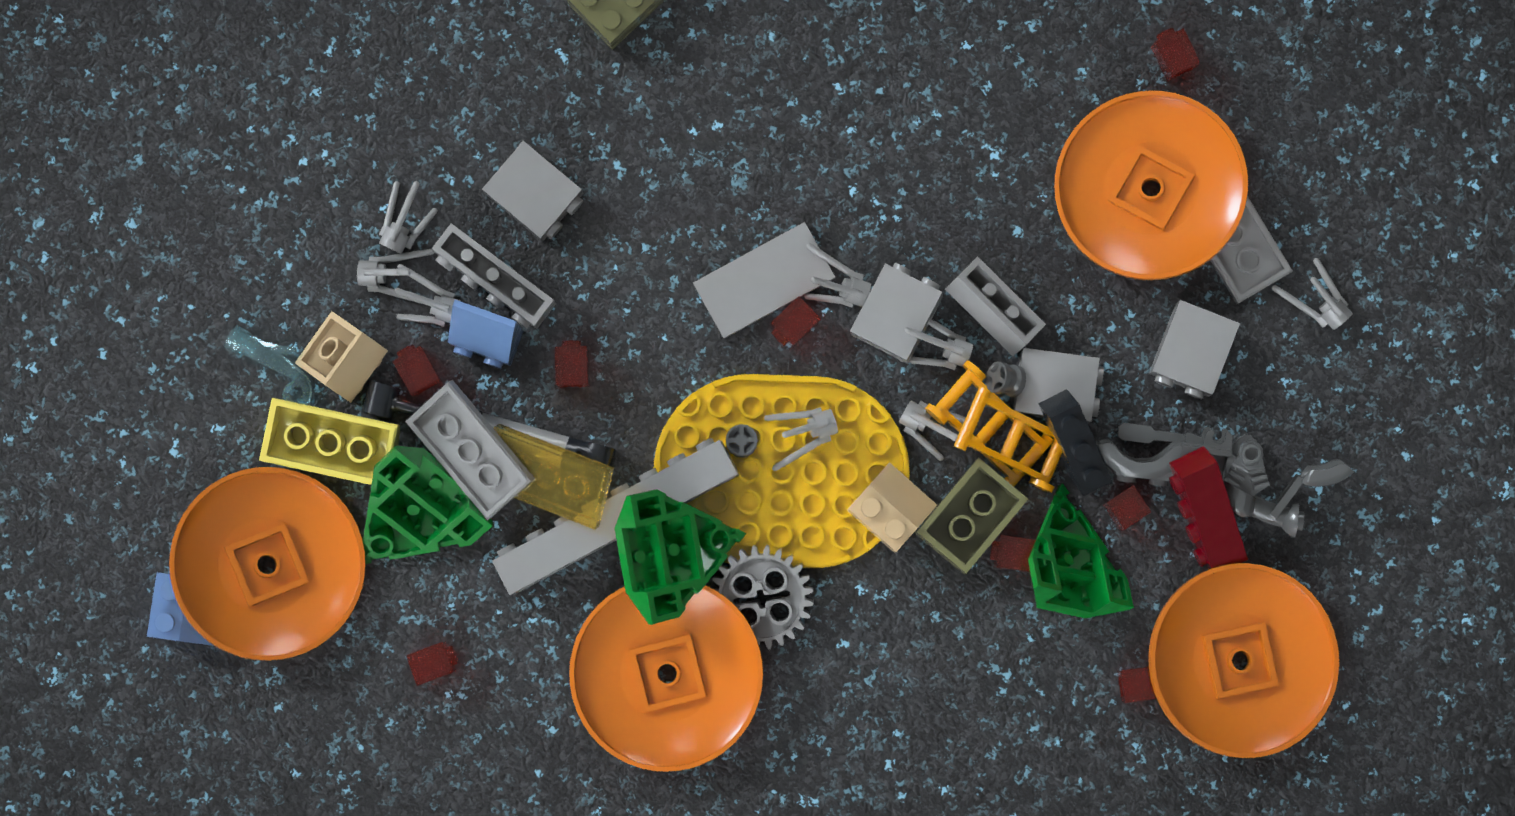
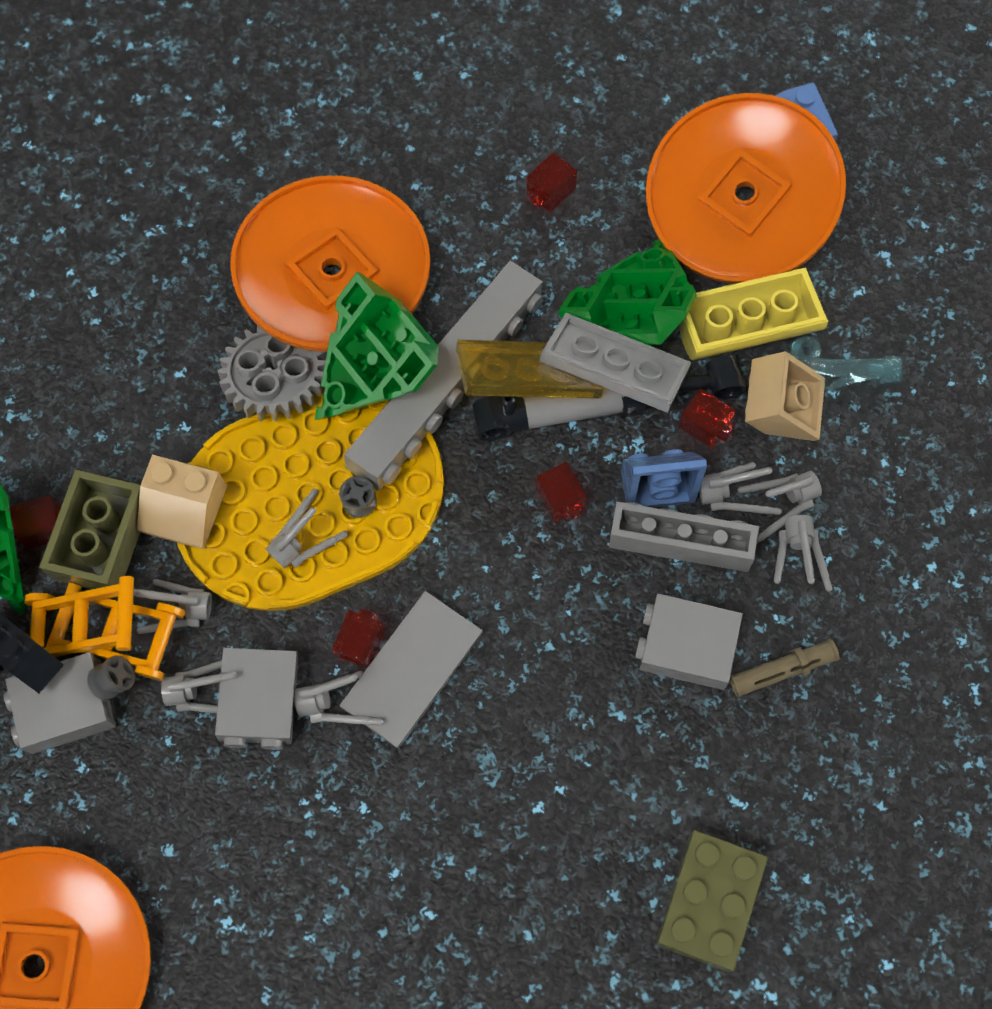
camera: 160 degrees right, 15 degrees down
light grey brick [945,256,1046,356] -> none
none -> dark tan pin [729,638,840,698]

